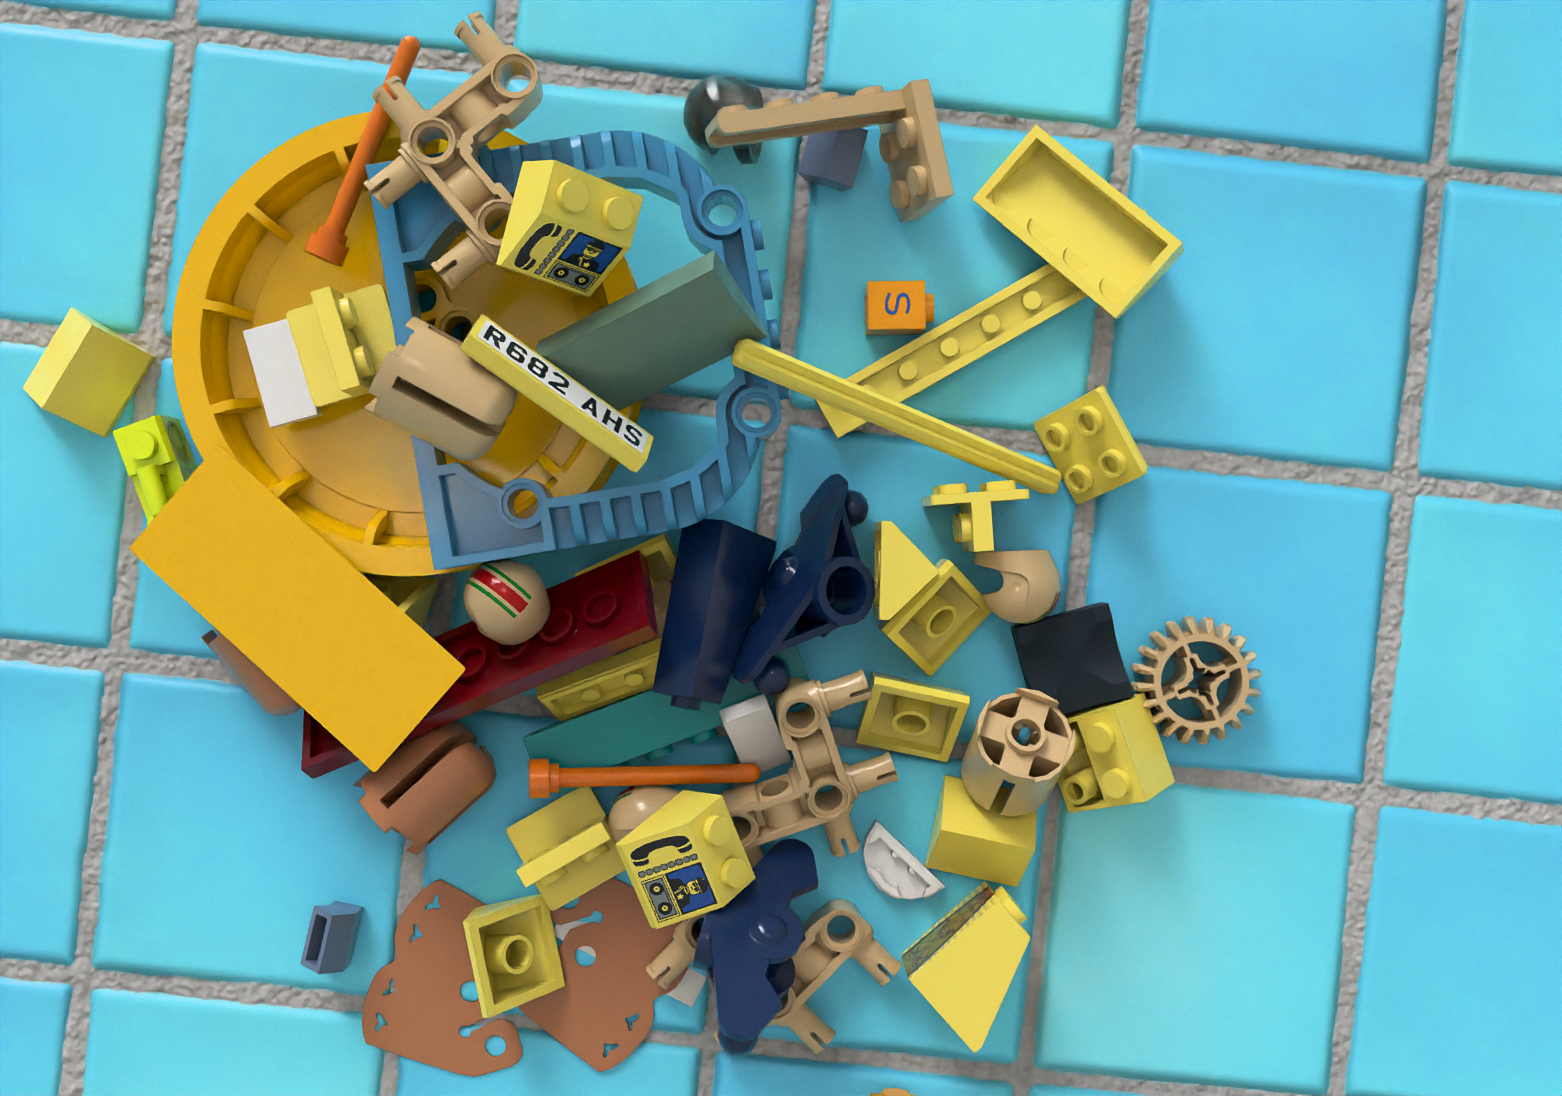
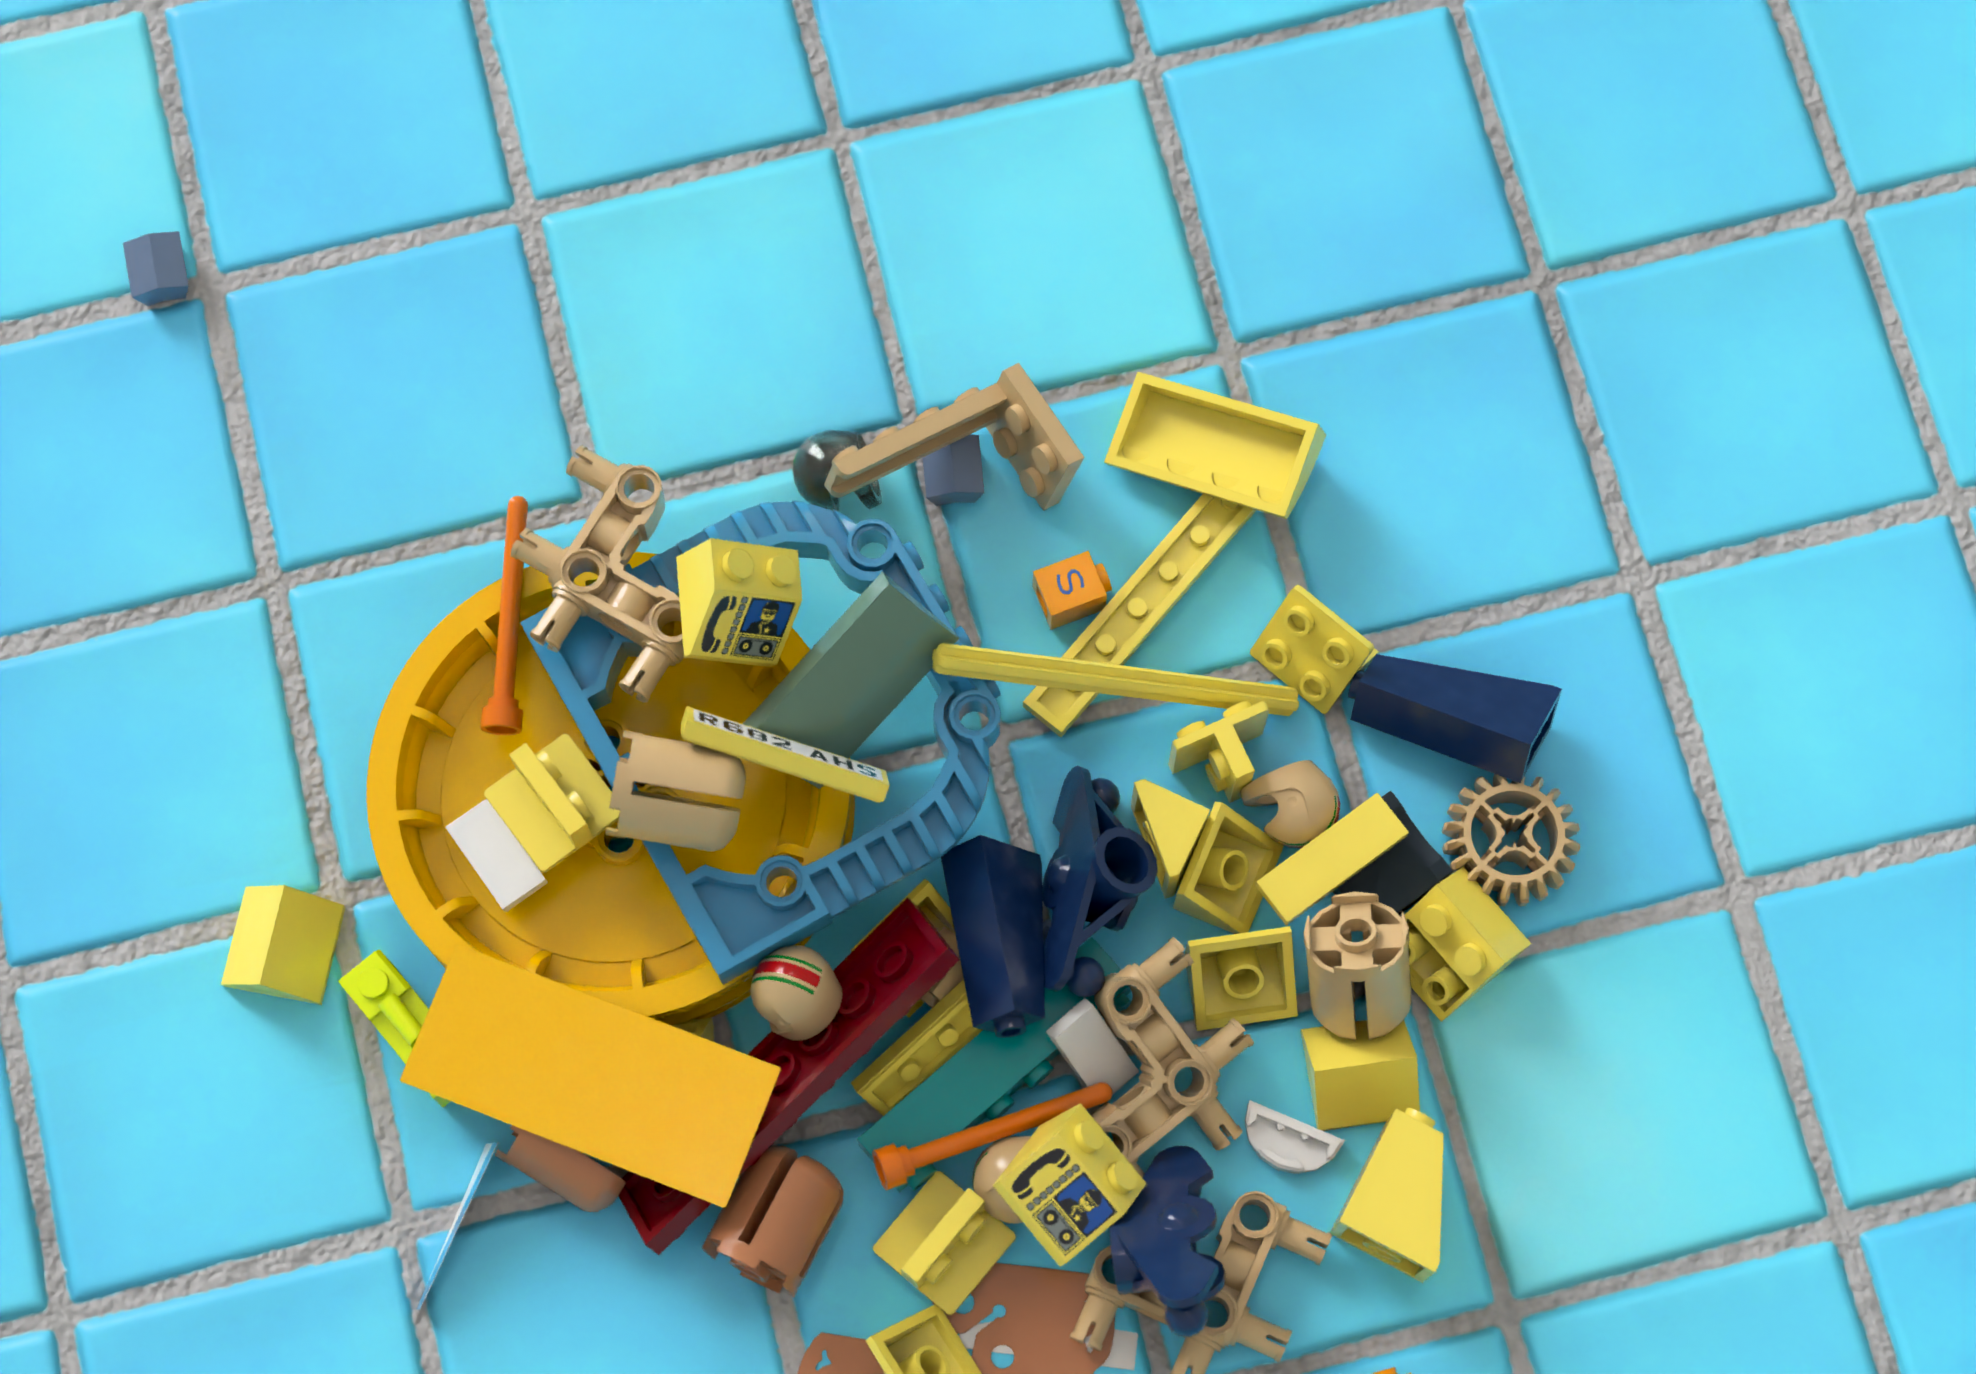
camera: 20 degrees left, 15 degrees down
none -> sticker [417,1143,498,1310]
none -> light yellow tile [1255,792,1409,926]
none -> dark blue slope [1348,654,1562,783]

